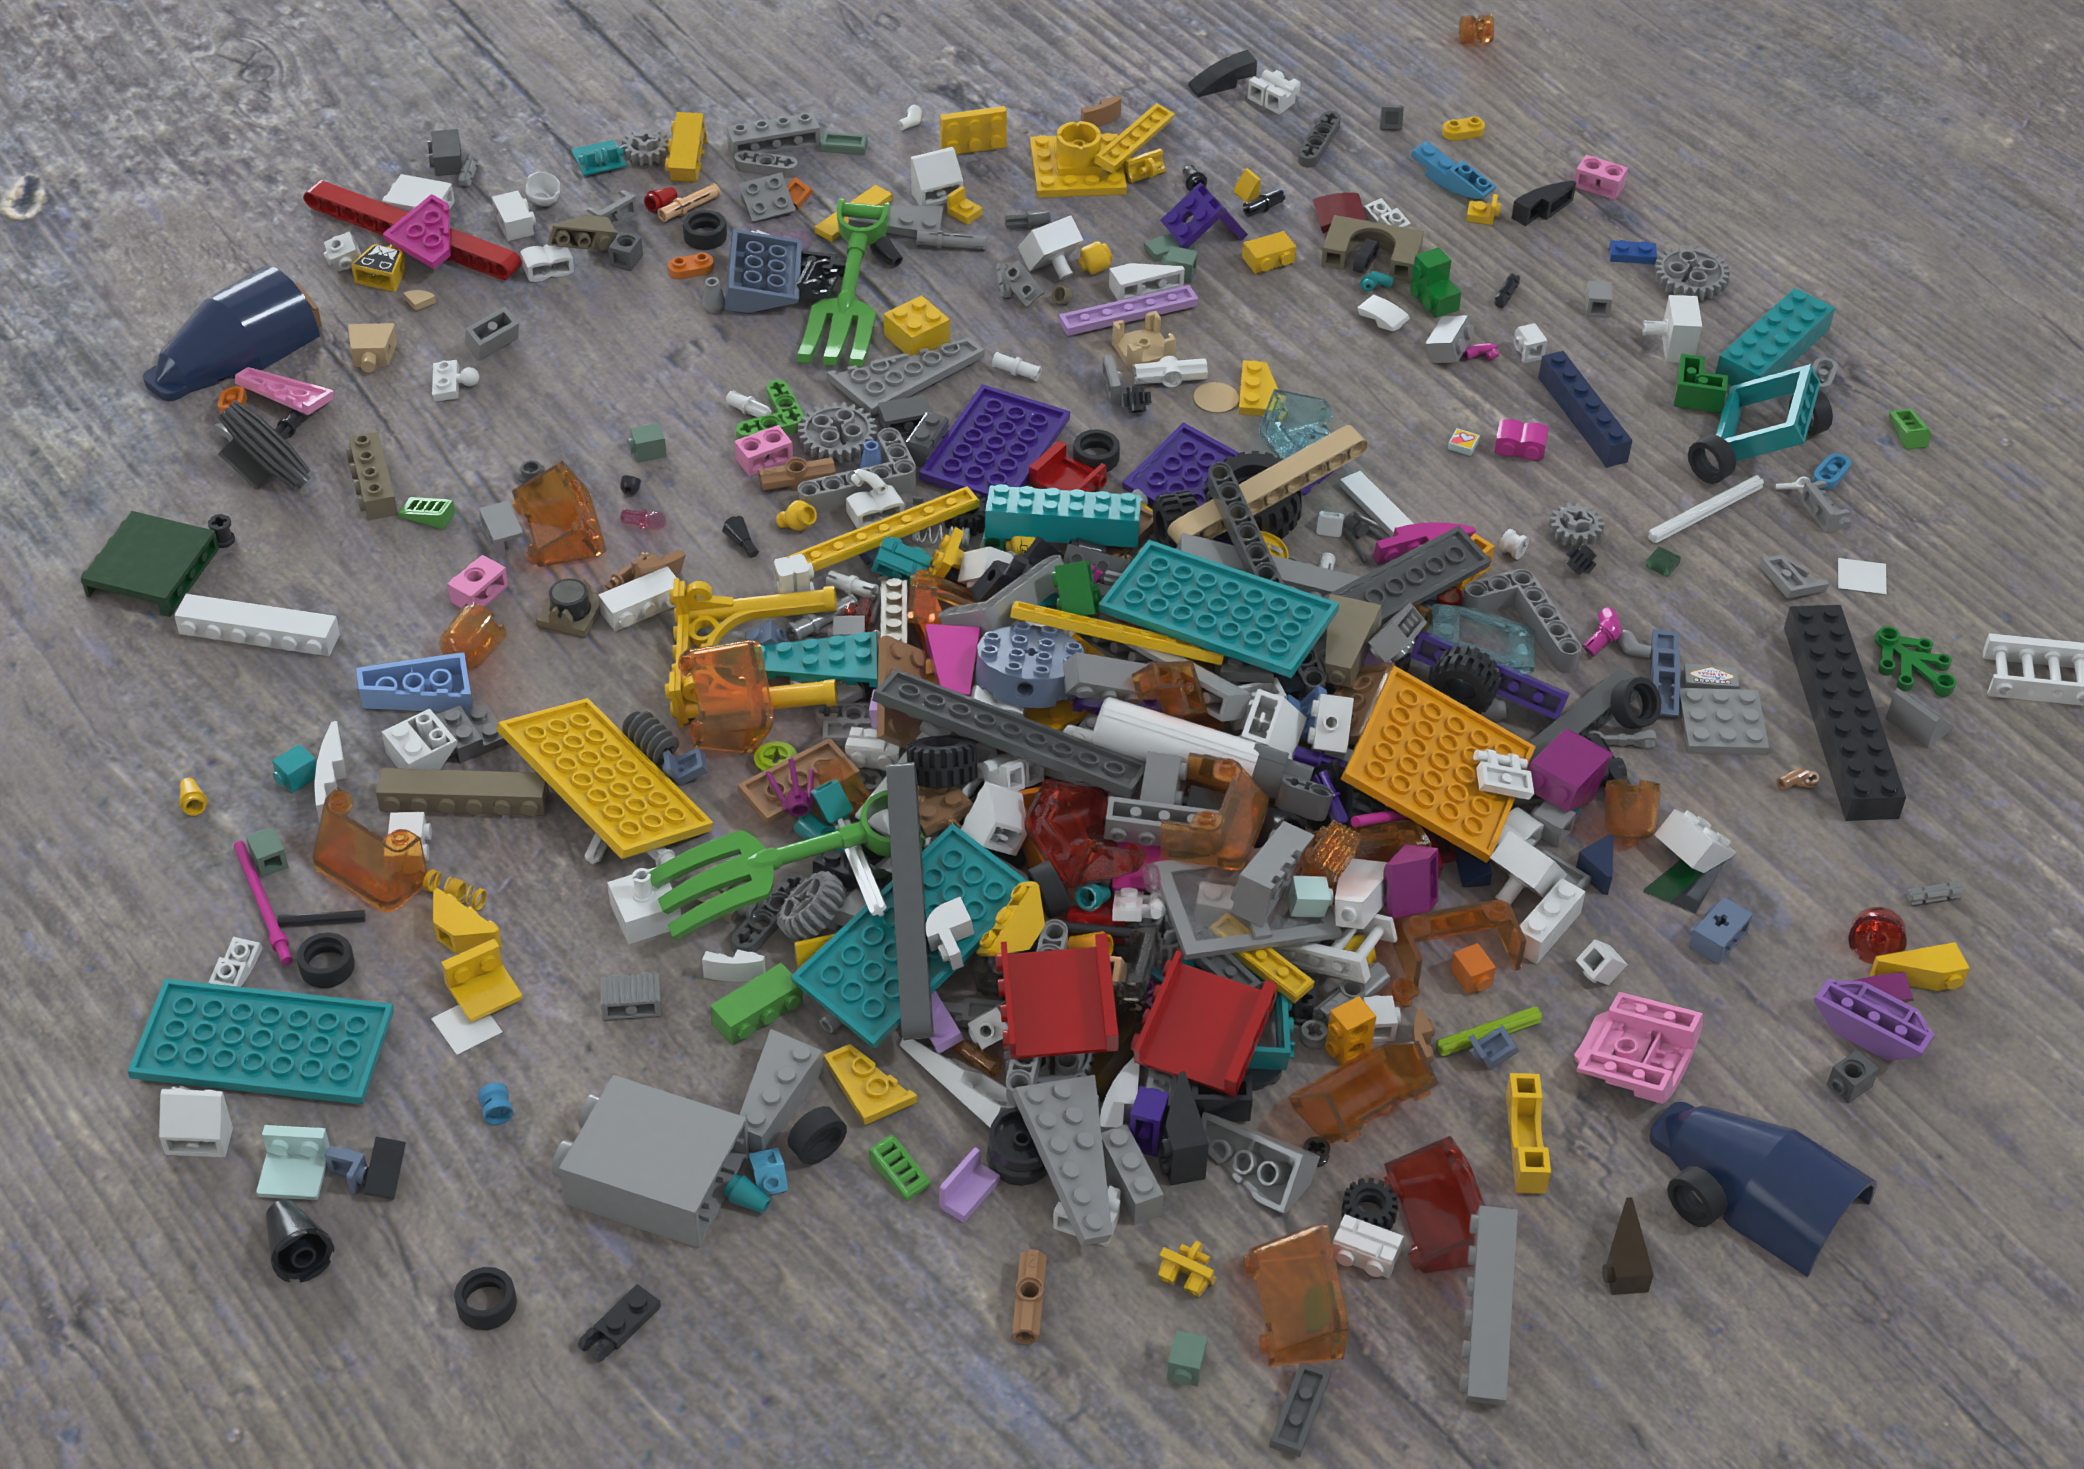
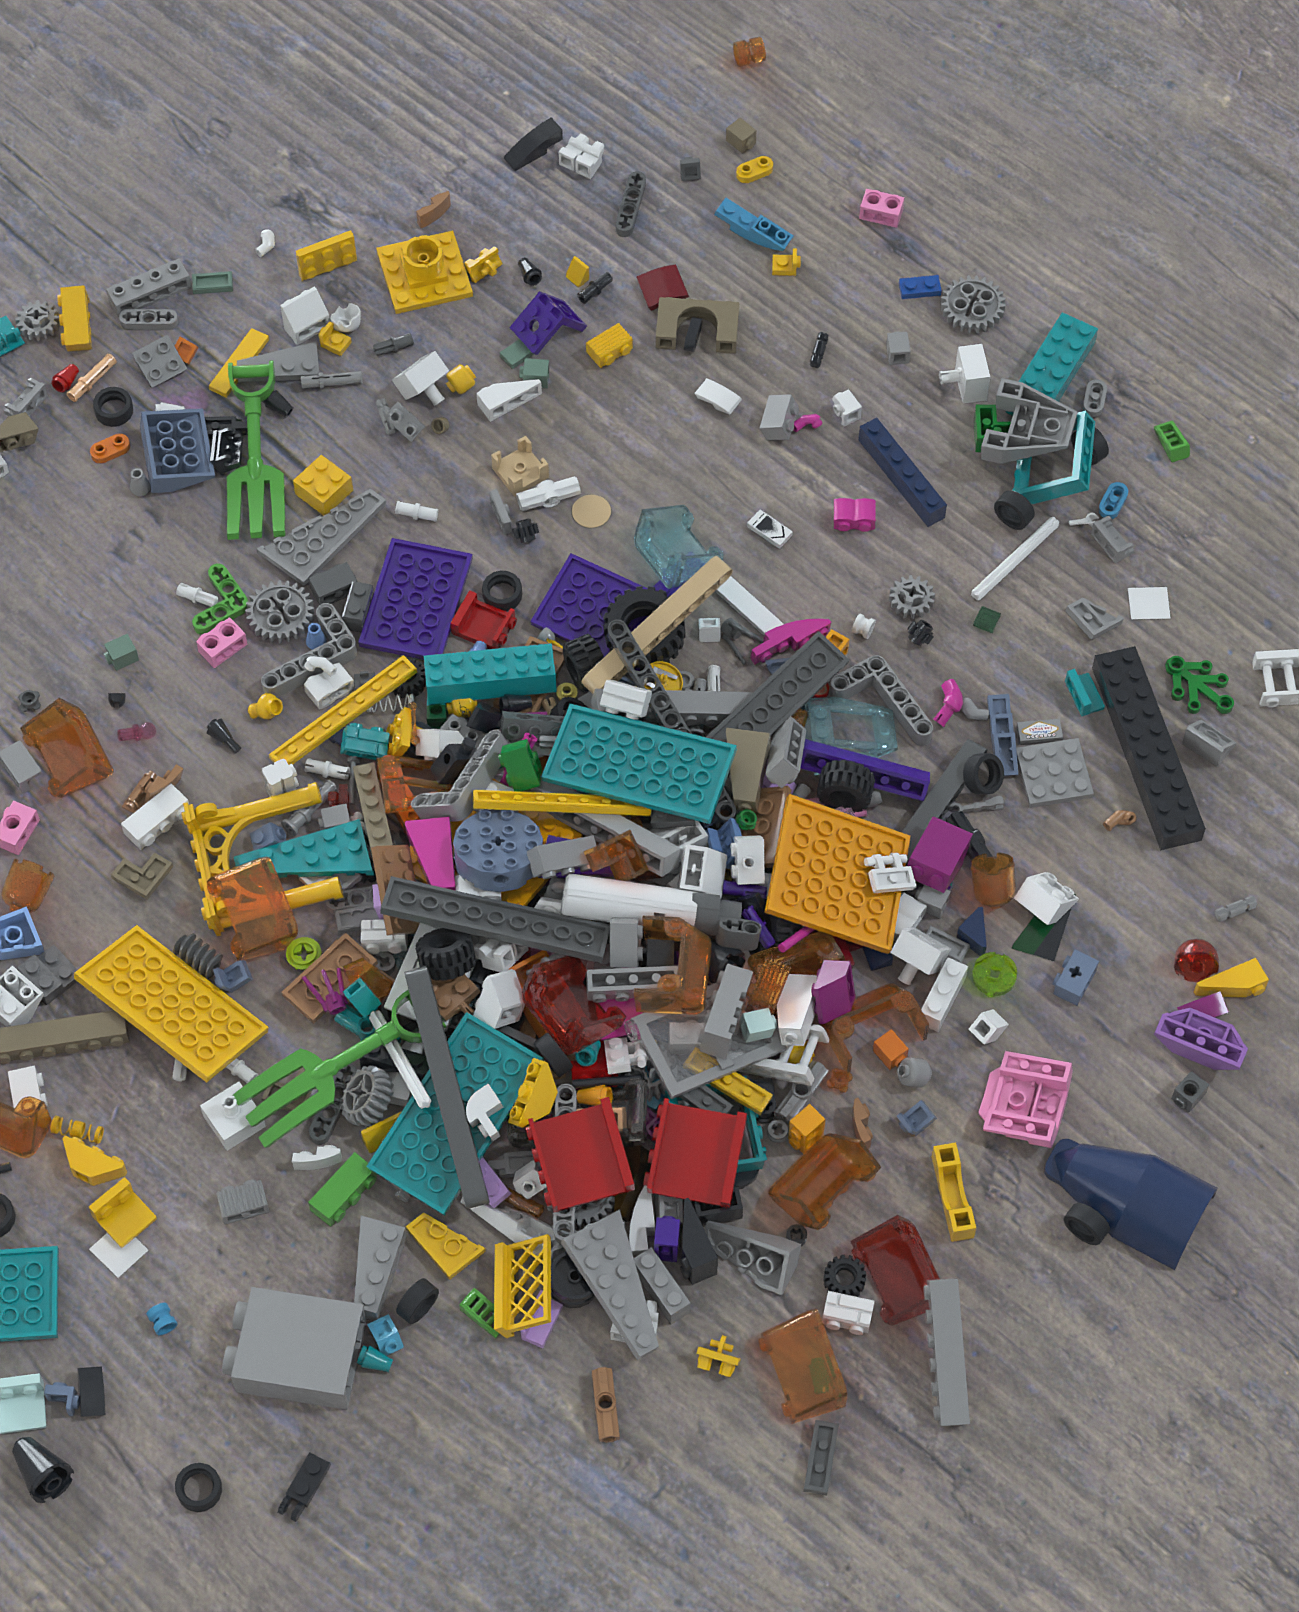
camera: 10 degrees left, 15 degrees up
piece [536,576,600,637] -> none
dark grey brick [608,232,643,271] -> none
medium nougat piece [758,457,836,491] -> none
lavender plate [1059,285,1198,336] -> none
yellow plate [1093,103,1175,173] -> none
sand green brick [1167,1330,1207,1386] -> none
yellow wing [1238,360,1287,418] -> none
teal arm [1360,271,1394,292] -> none
white brick [1363,995,1401,1042] -> none
white slope [1364,198,1411,228] -> none
green brick [1410,247,1462,318] -> none
lime axle [1435,1006,1542,1056] -> none
tile [1448,428,1480,456] -> none
black slope [1511,181,1576,226] -> none
dark brown slope [1602,1197,1653,1295] -> none
none -> dark tan plate [111,853,173,900]
none -> white hair [330,303,361,333]
none -> clear orange hinge [408,702,420,745]
none -> yellow fence [494,1234,551,1338]
none -> white brick [600,680,652,720]
none -> dark tan brick [726,118,757,154]
none -> green plate [736,809,757,830]
none -> white tile [747,510,793,549]
none -> light grey head [897,1057,932,1088]
none -> clear neon green plate [972,952,1017,997]
none -> light grey wedge [981,378,1077,464]
none -> teal panel [1065,669,1105,717]

